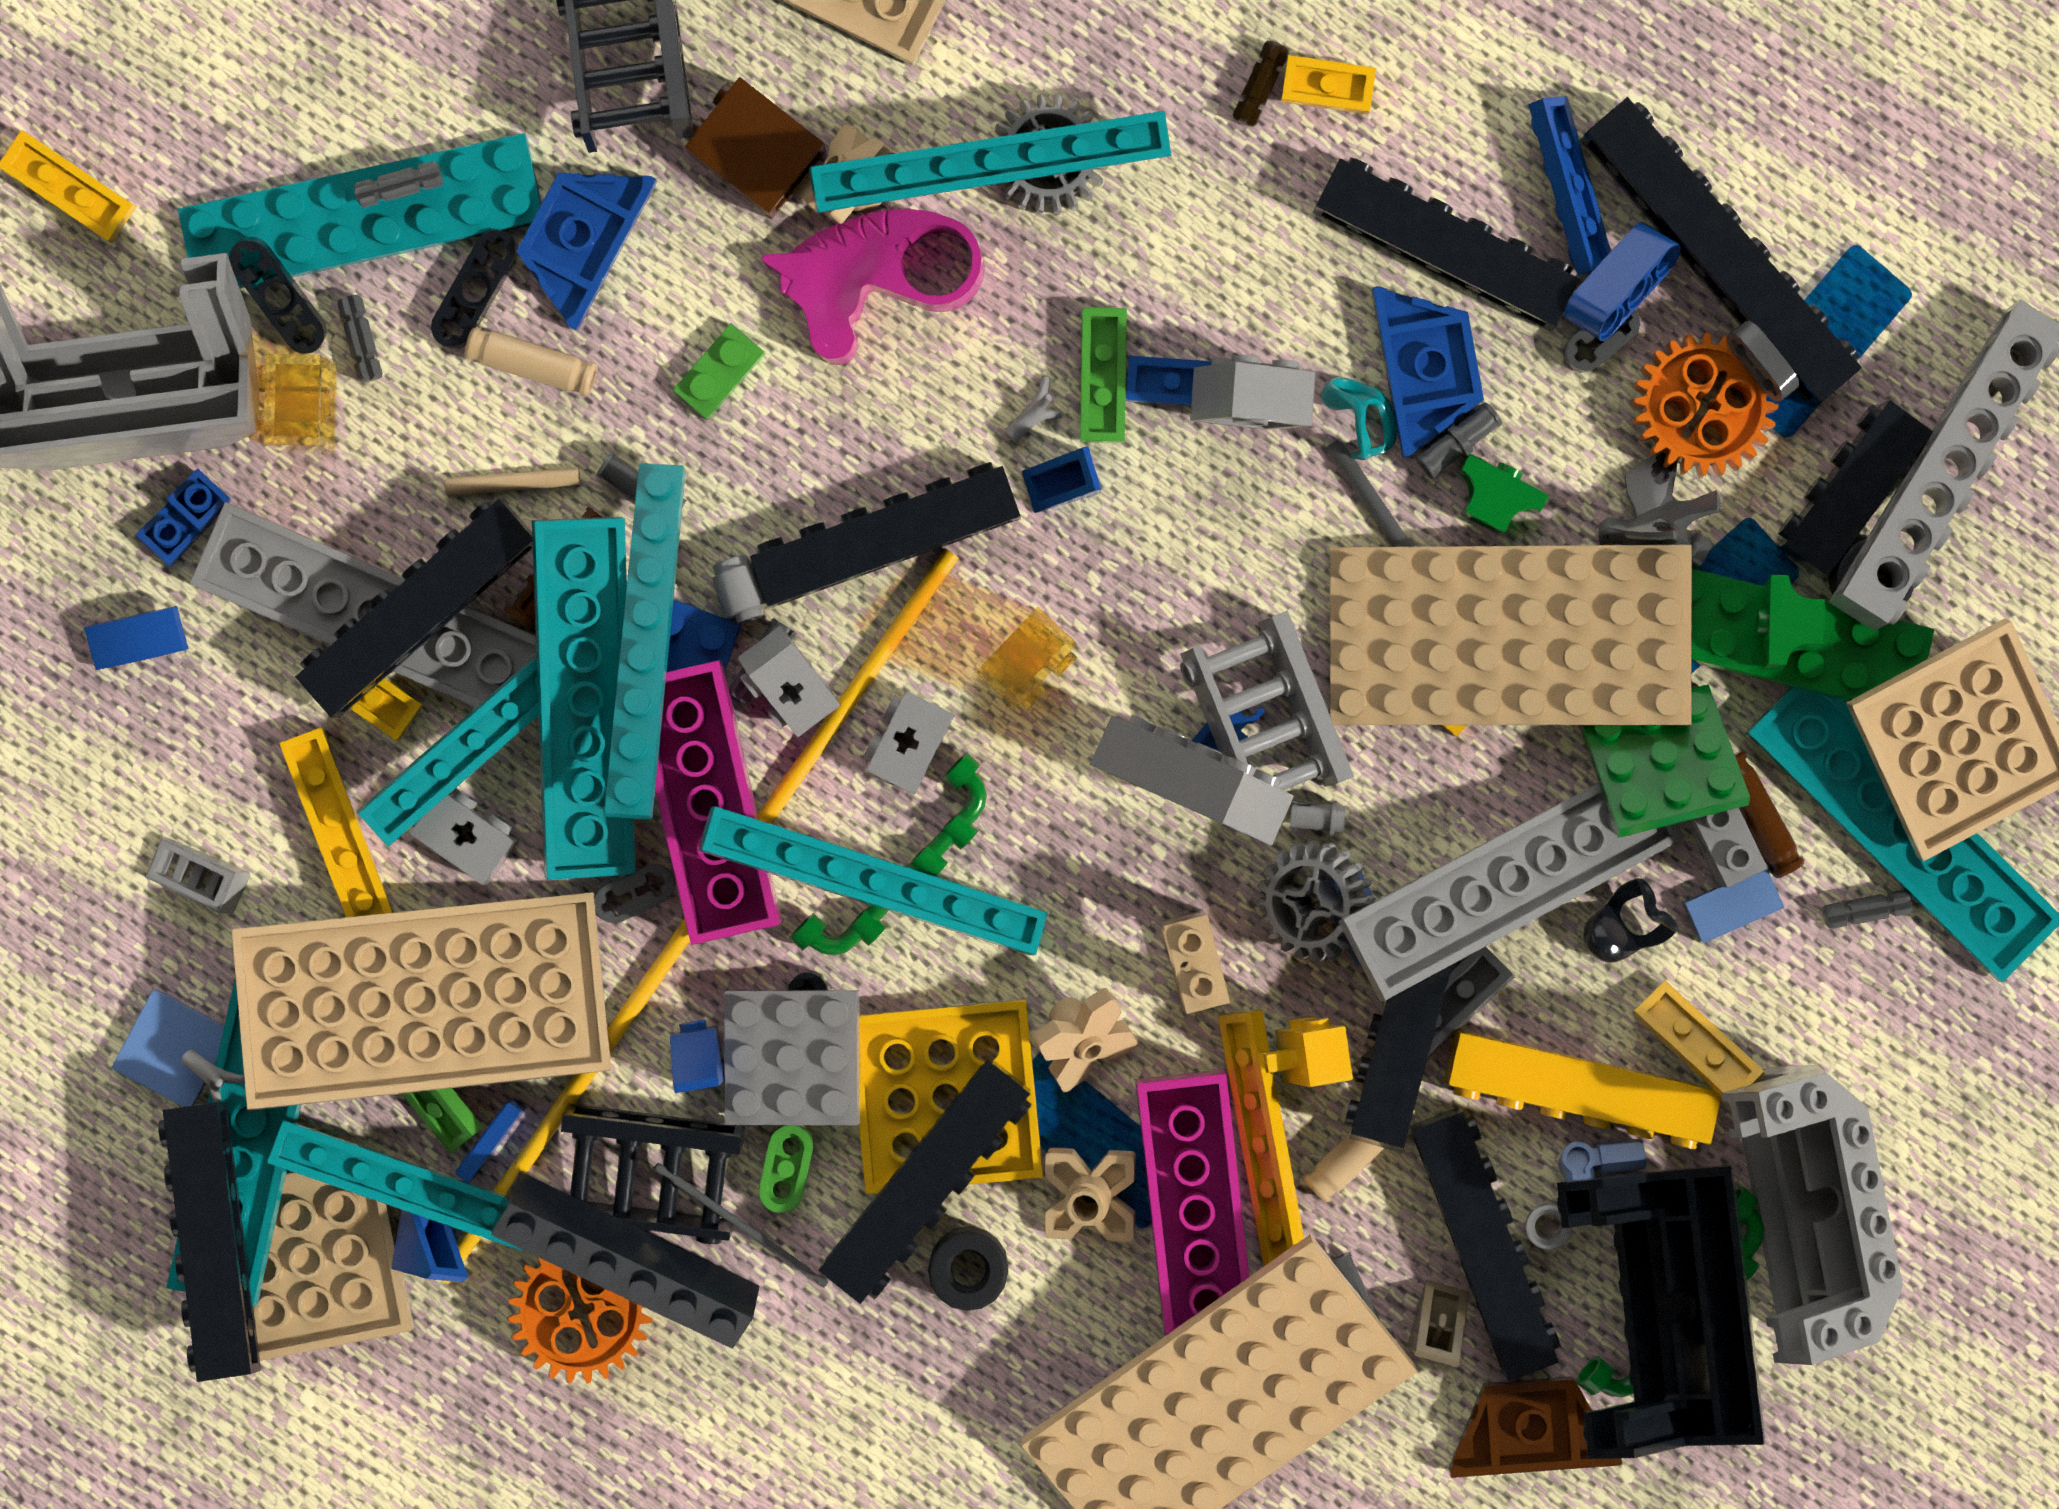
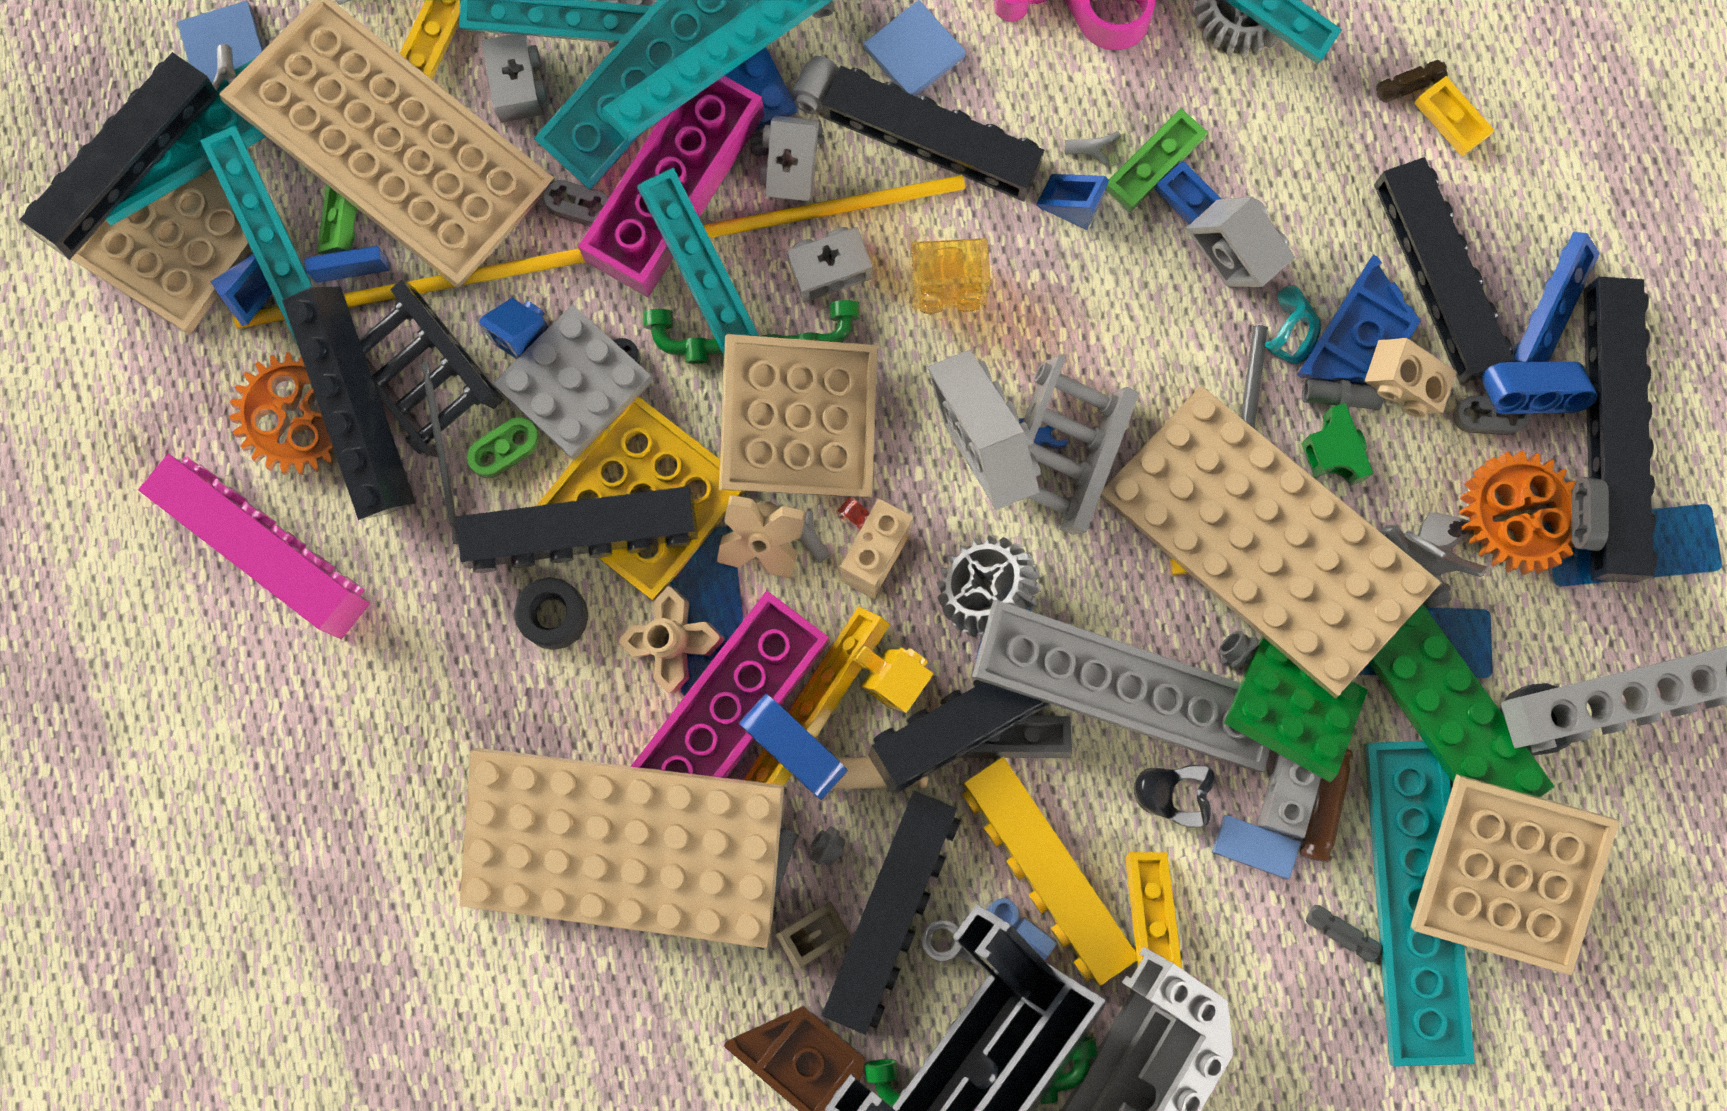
camera: 45 degrees right, 10 degrees down
light grey pin [1290,800,1346,836] -> none
green brick [1755,575,1825,672] -> none
black brick [1776,400,1933,579] -> none
none -> dark pink brick [138,453,370,640]
none -> tan plate [719,334,878,498]
none -> blue beam [738,694,848,800]
none -> light grey bar [797,511,831,563]
none -> dark grey plate [810,826,845,866]
none -> clear red piece [836,497,870,532]
none -> medium blue tile [864,0,966,96]
none -> dark grey plate [1219,631,1259,668]
none -> tan brick [1364,338,1457,417]

